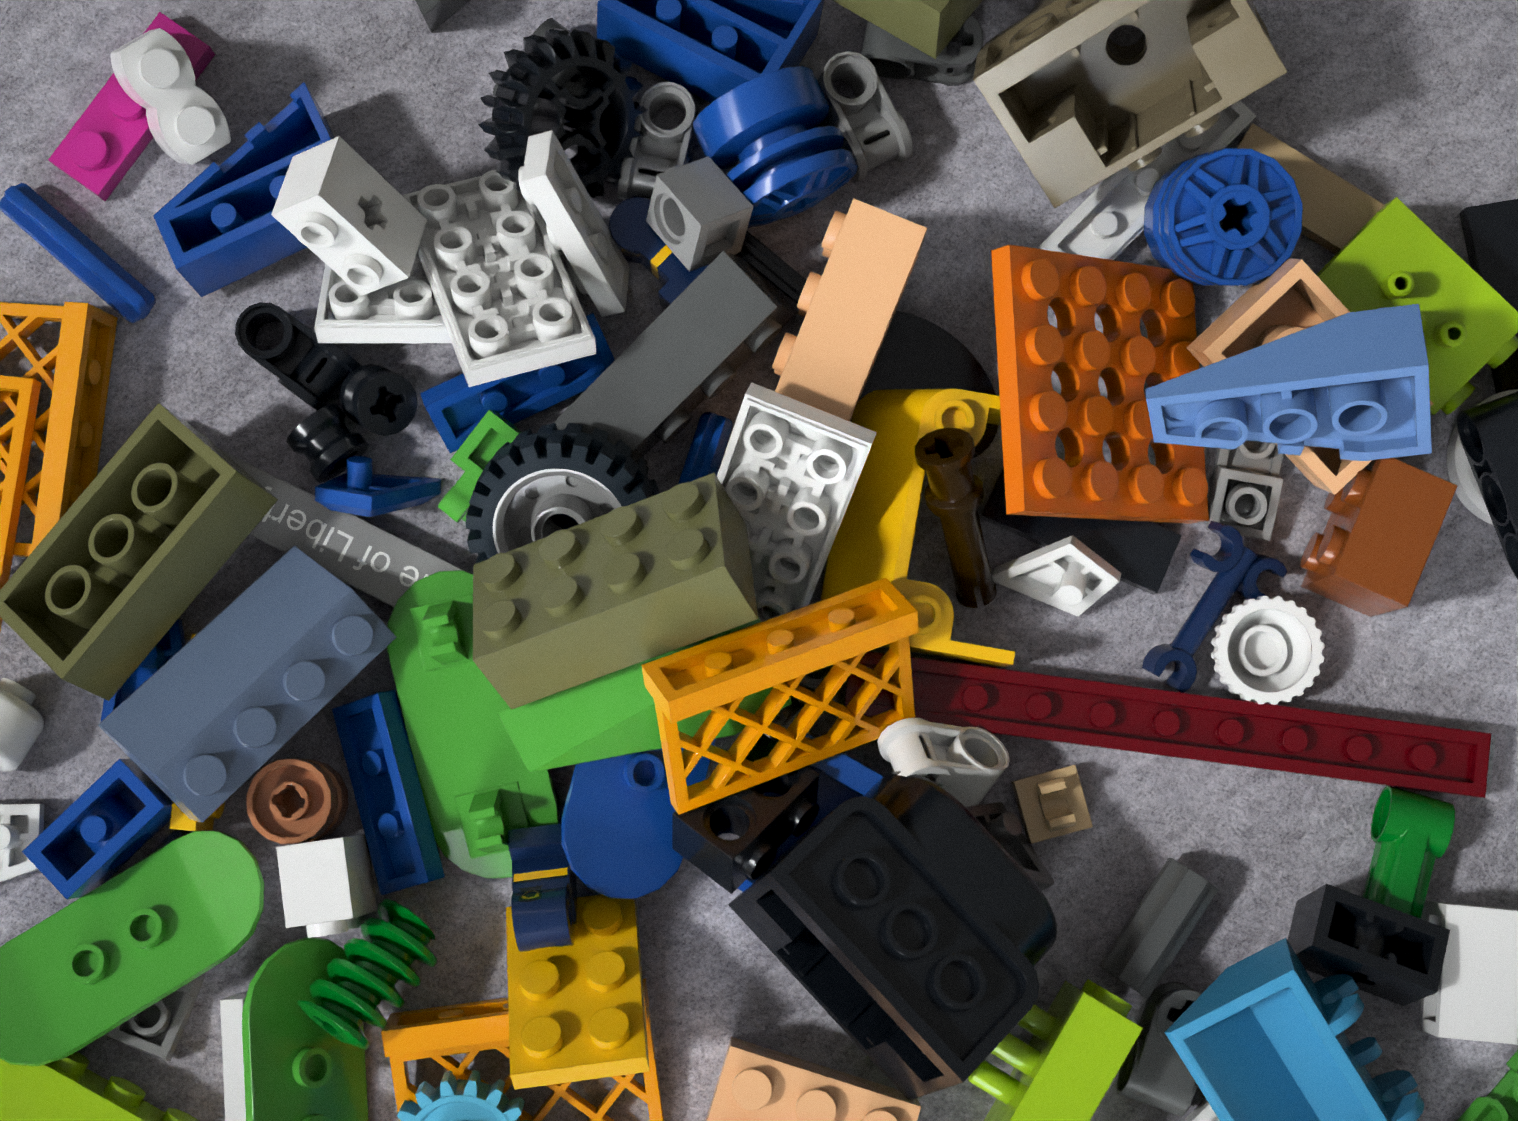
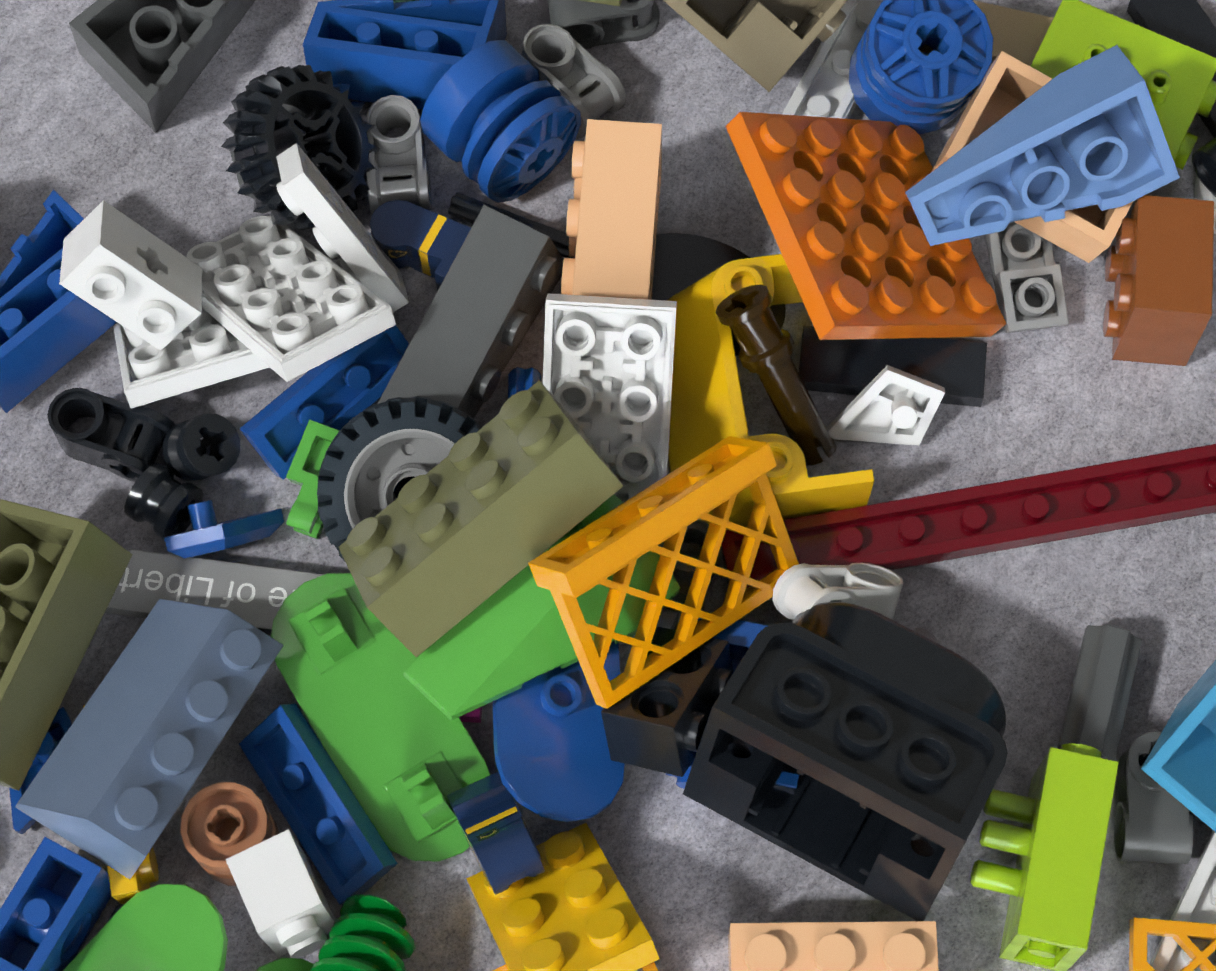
camera: 15 degrees left, 15 degrees down
light grey brick [646,156,753,272] -> none
tan tile [1011,765,1093,844] -> none
dark blue bar [1142,521,1288,693] -> none
white hat [1211,596,1325,705] -> none

